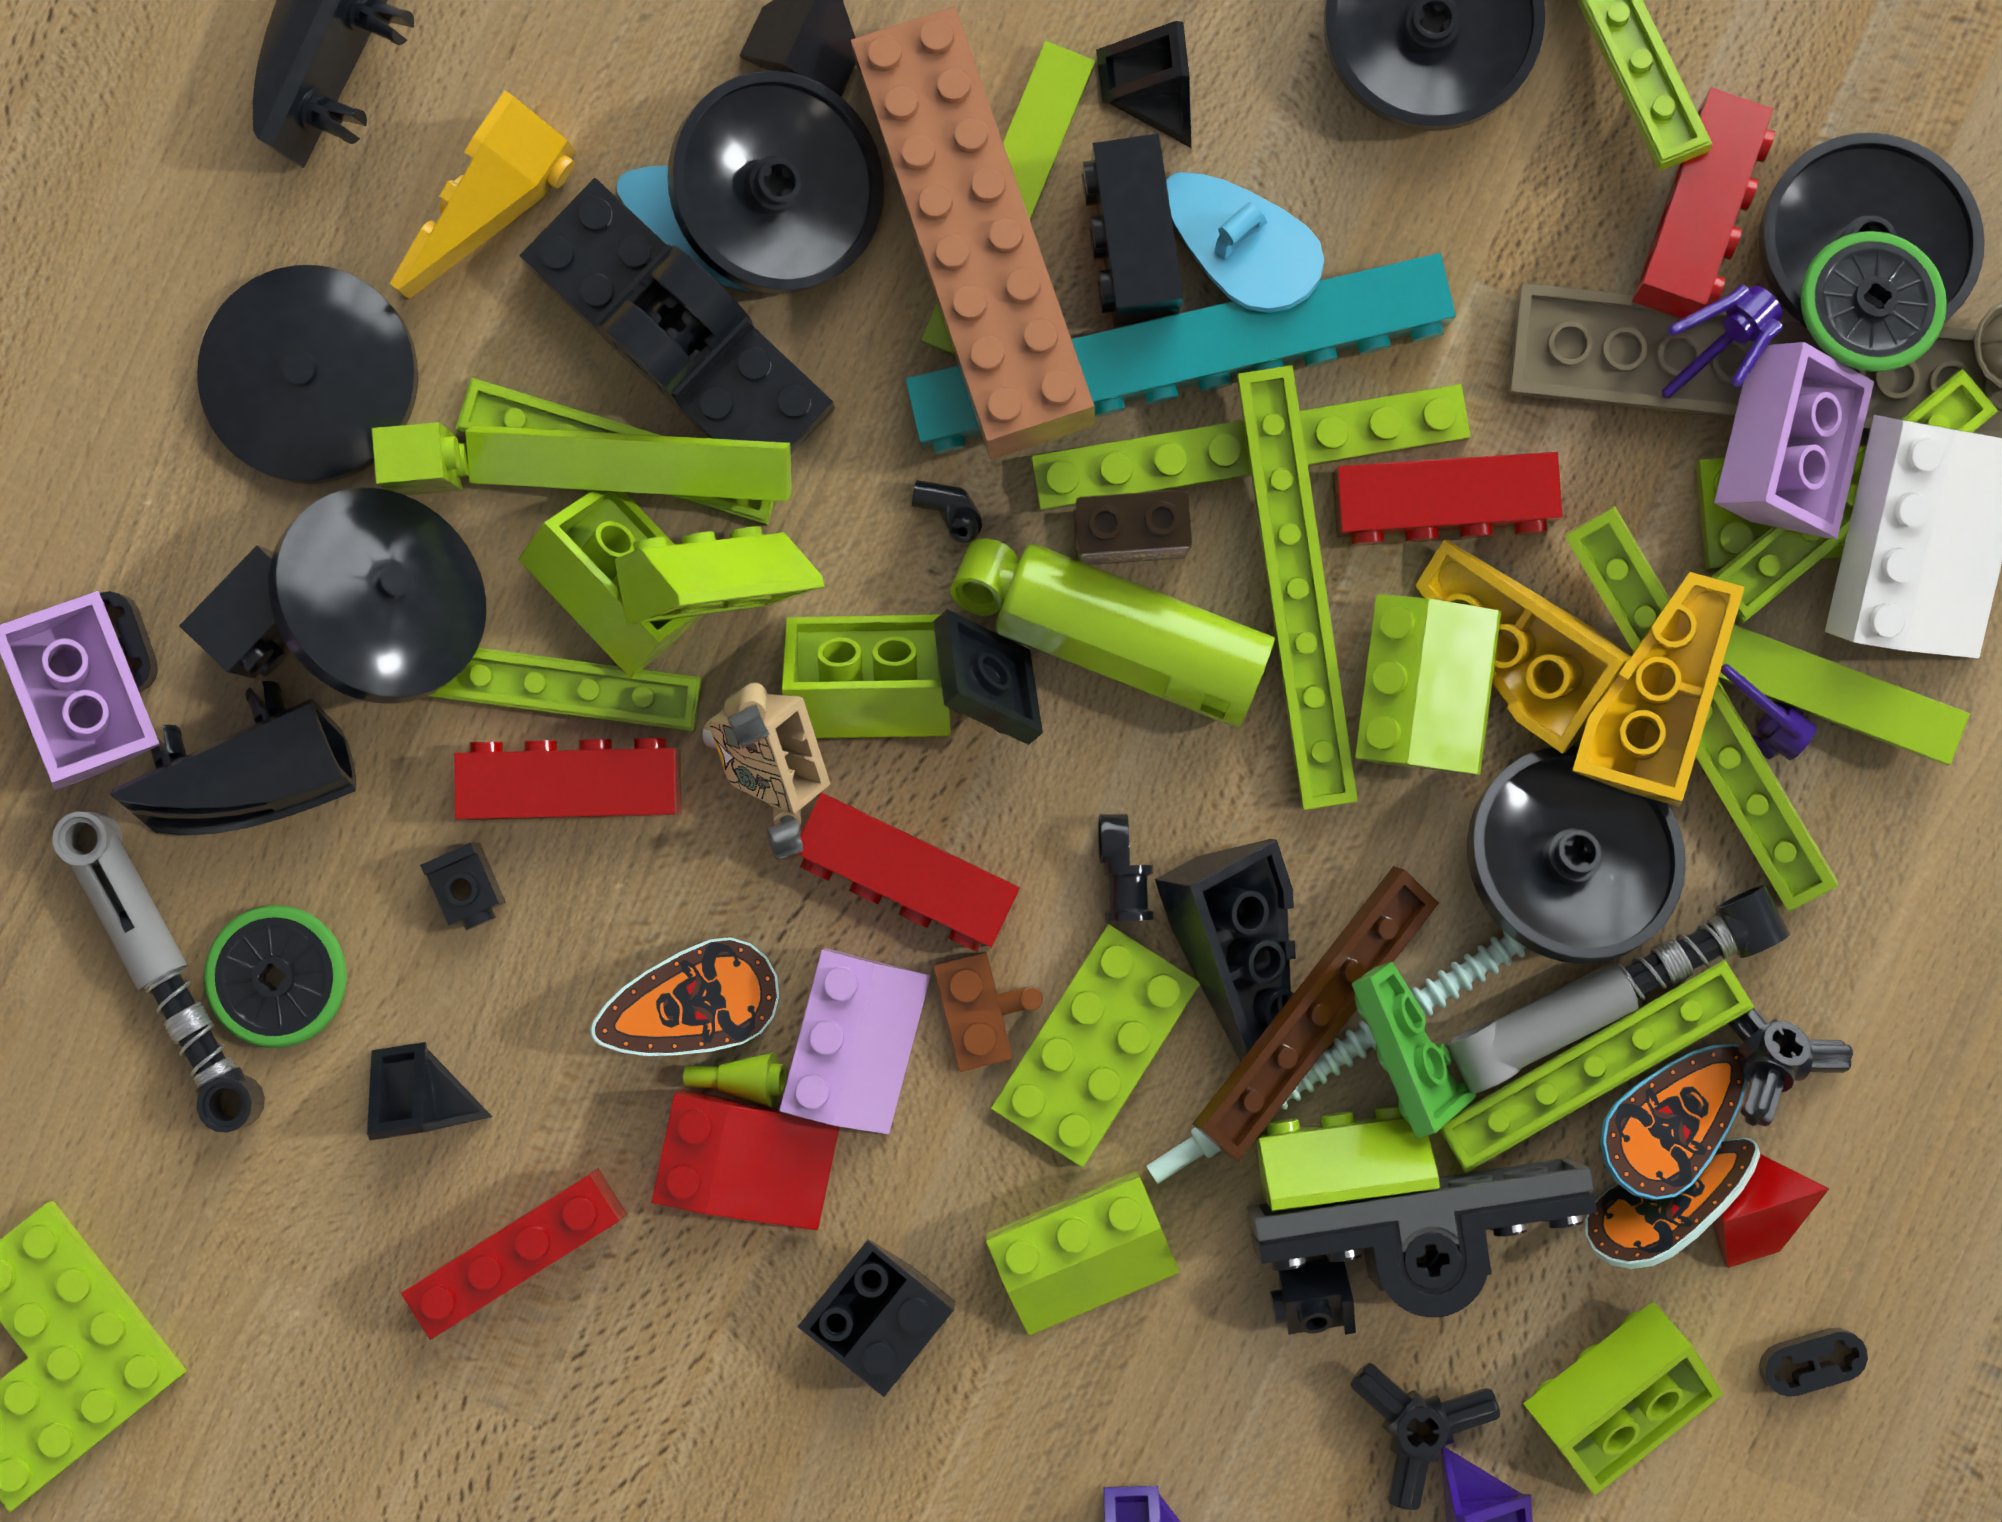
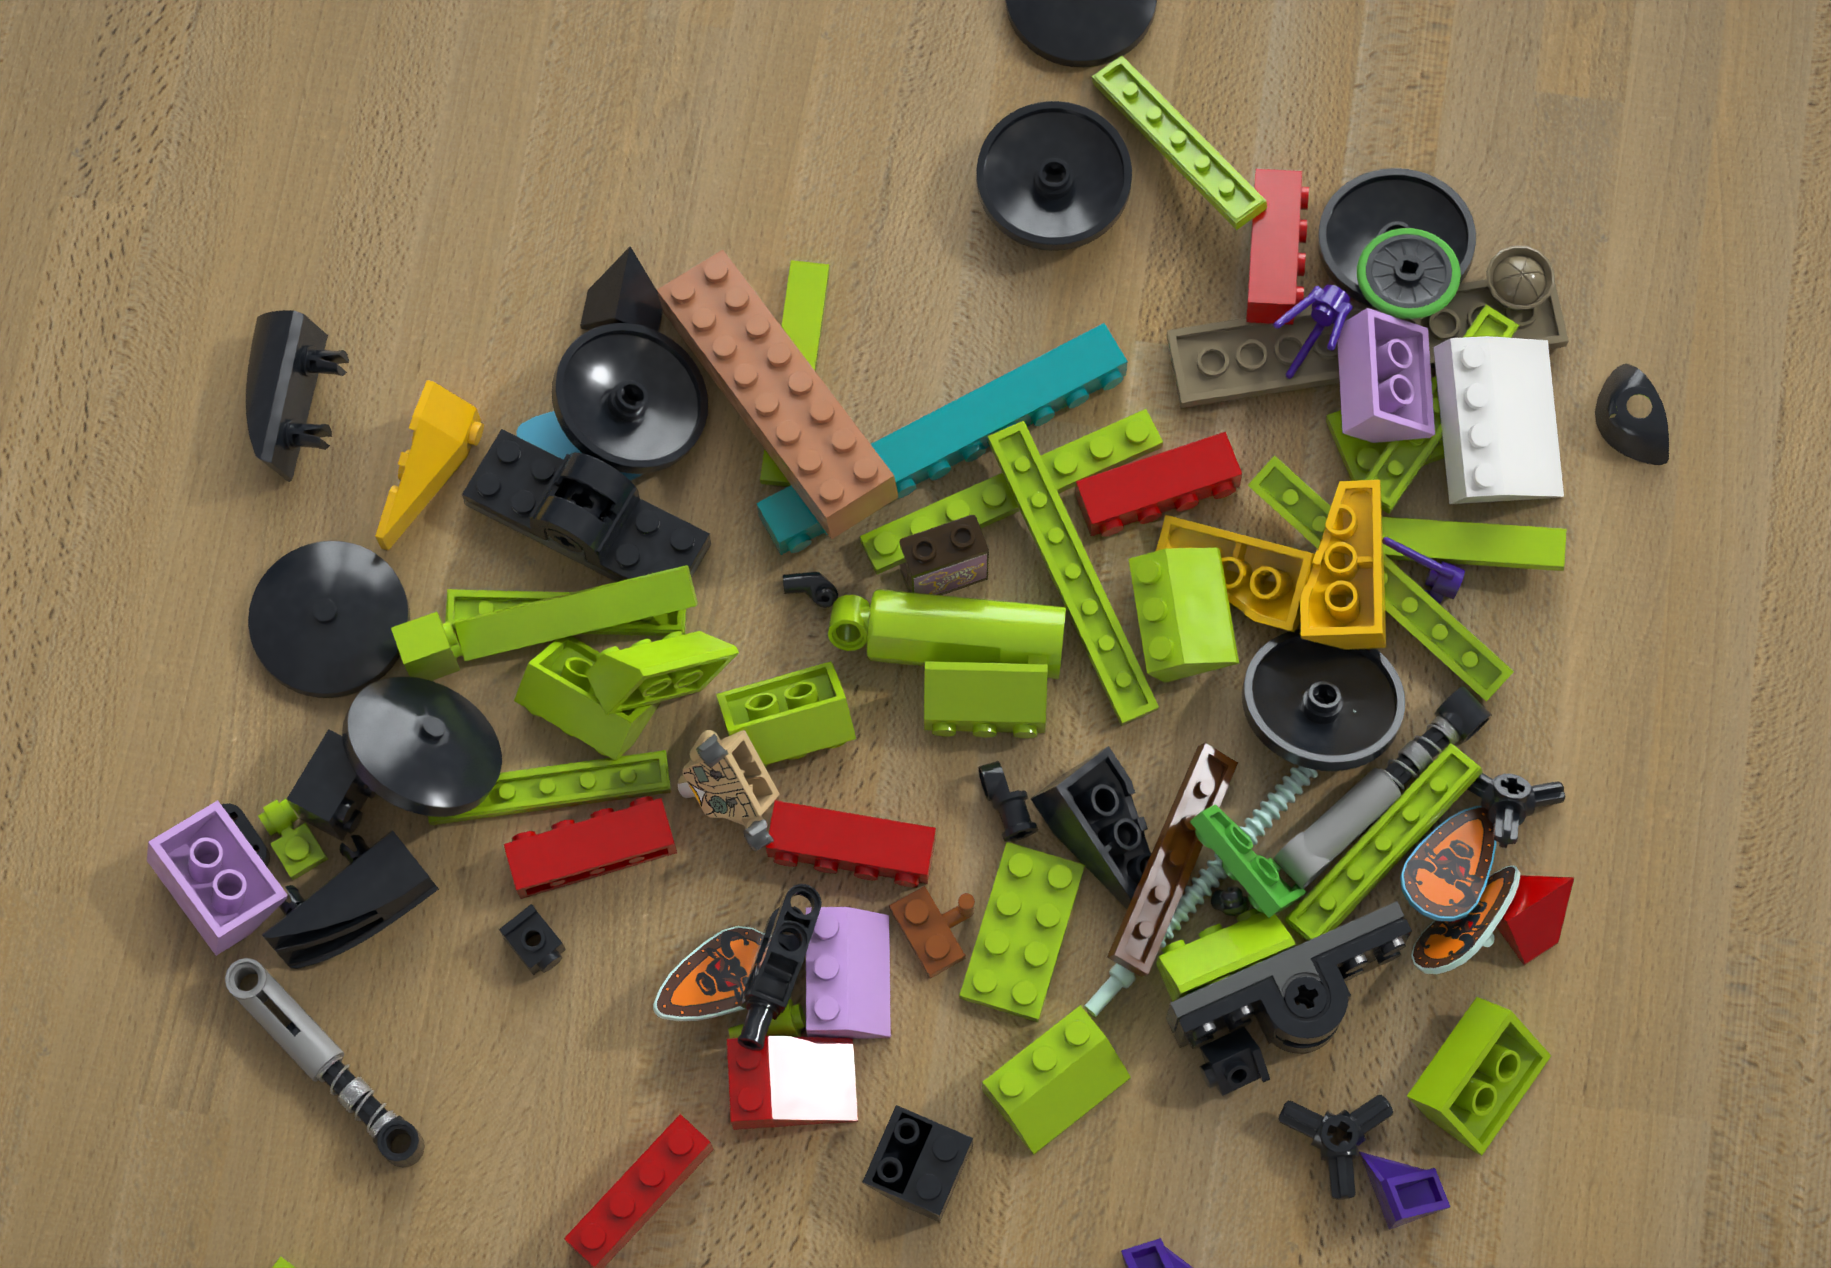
camera: 25 degrees left, 15 degrees down
black wheel [204,905,347,1048] -> none
black slope [367,1042,493,1141] -> none
black plate [933,609,1043,745] -> none
black brick [1082,133,1184,327] -> none
black slope [1096,21,1192,148] -> none
medium azure shield [1166,172,1324,313] -> none
black beam [1759,1327,1868,1397] -> none
none -> lime plate [258,799,328,881]
none -> black piece [737,884,822,1051]
none -> lime slope [924,661,1048,739]
none -> black arm [1211,886,1250,916]

